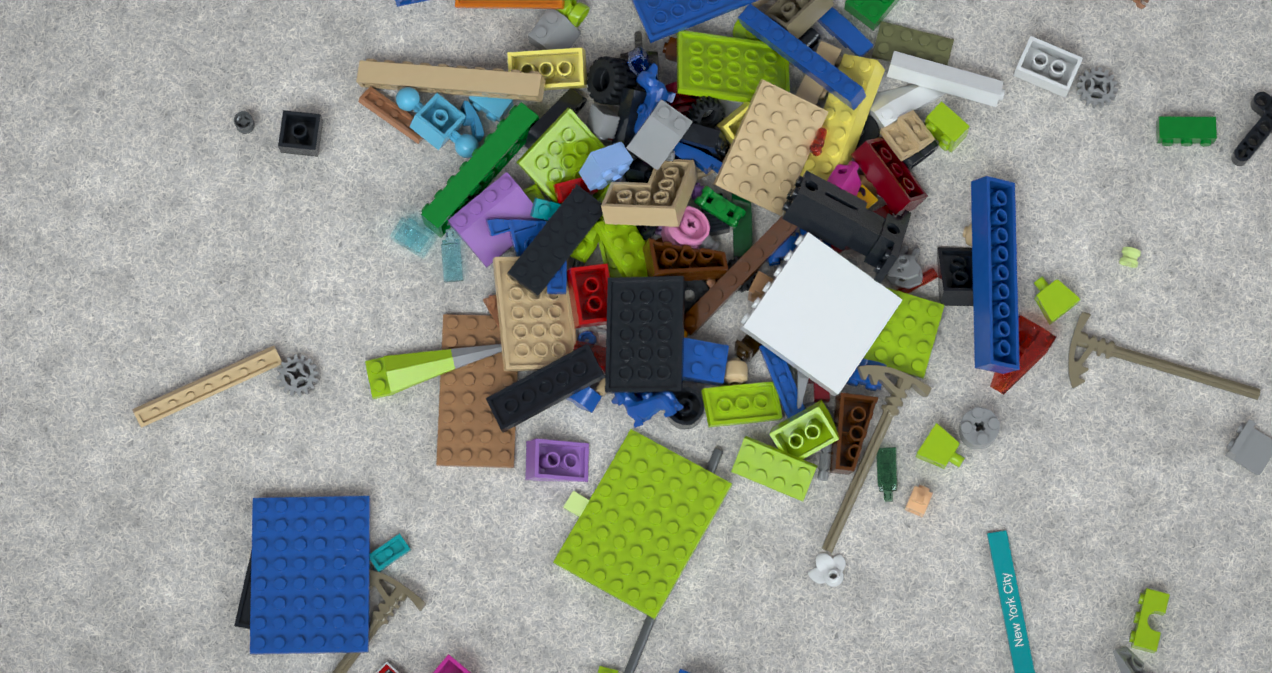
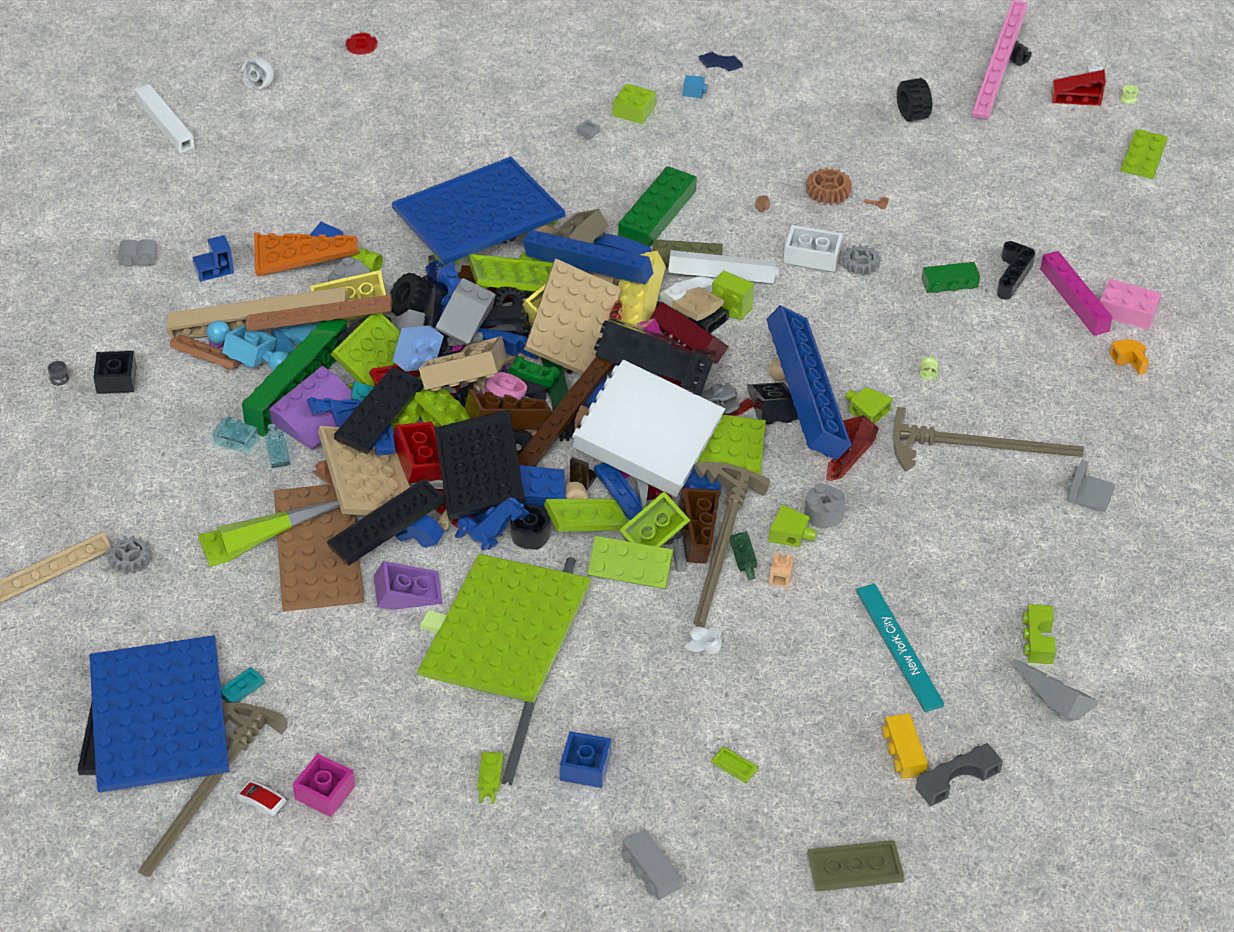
camera: 15 degrees left, 30 degrees down
none -> nougat plate [245,295,392,331]

